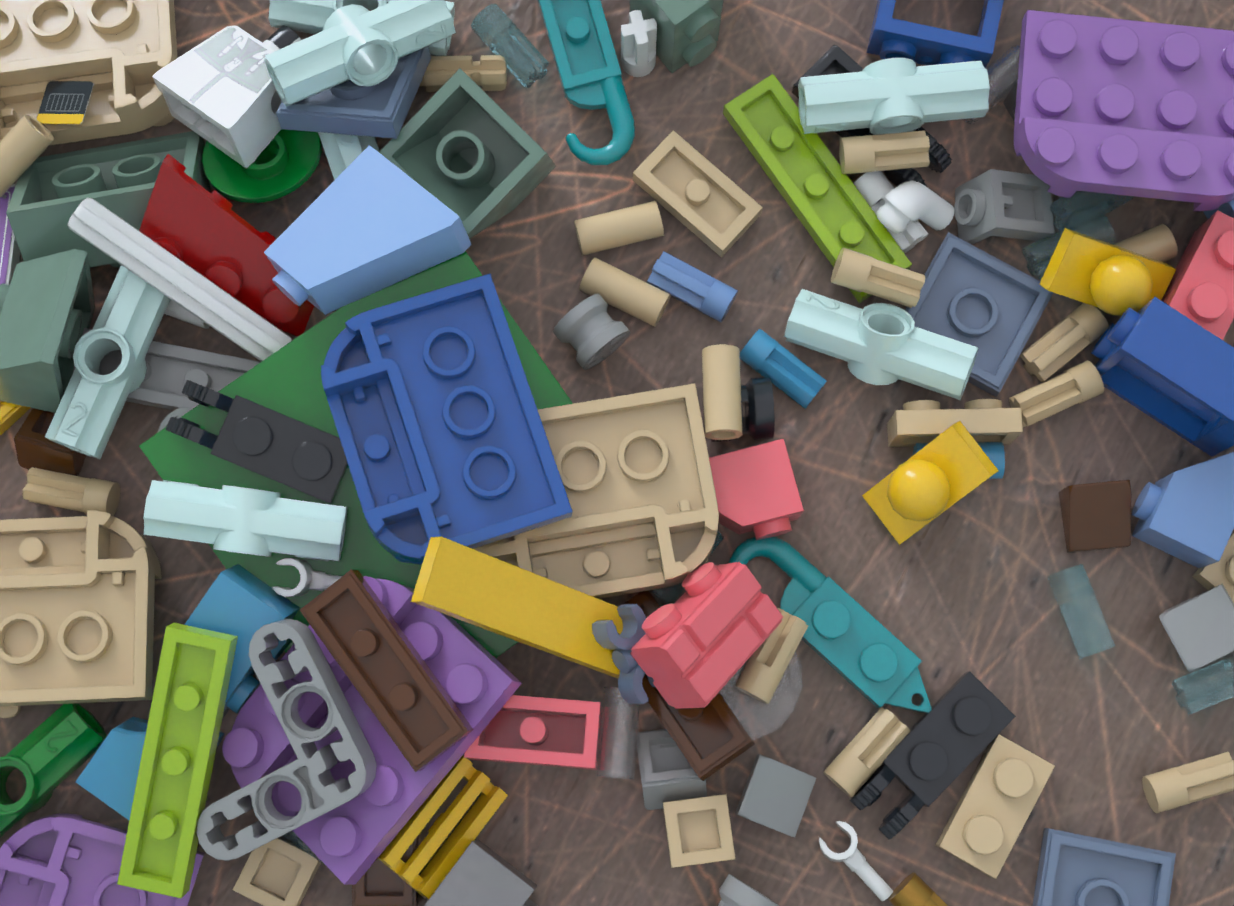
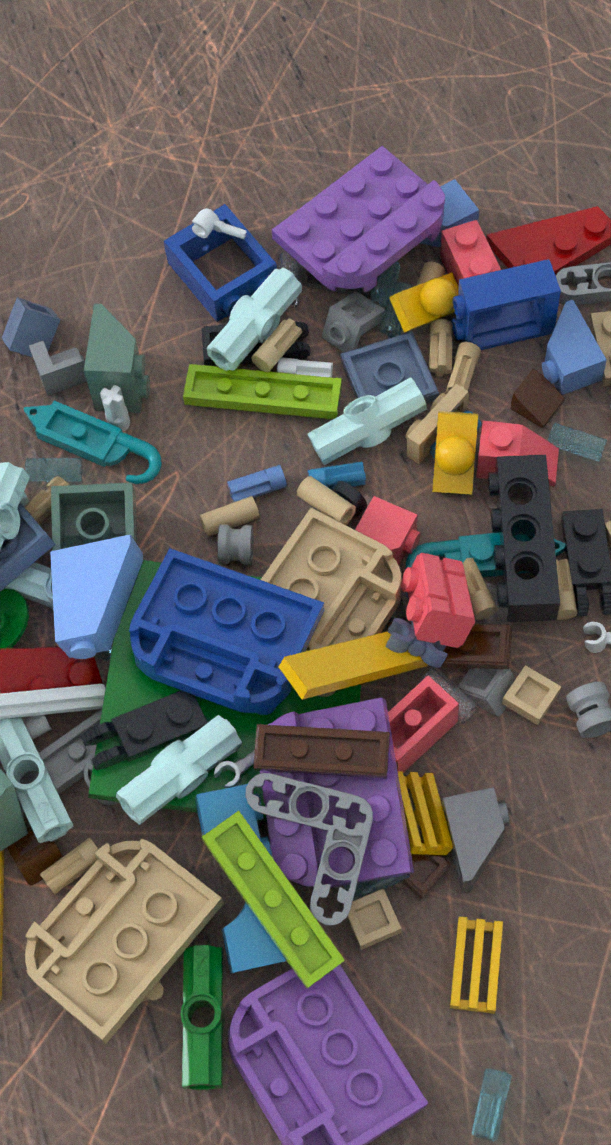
camera: 45 degrees left, 15 degrees down
tan axle [574,201,664,256] -> none
tan plate [633,130,763,258] -> none
light grey slope [735,754,816,838] -> none
tan piece [831,247,925,308] -> none
white arm [877,181,955,234] -> none
none -> coral slope [476,420,559,487]
none -> black brick [488,455,560,622]

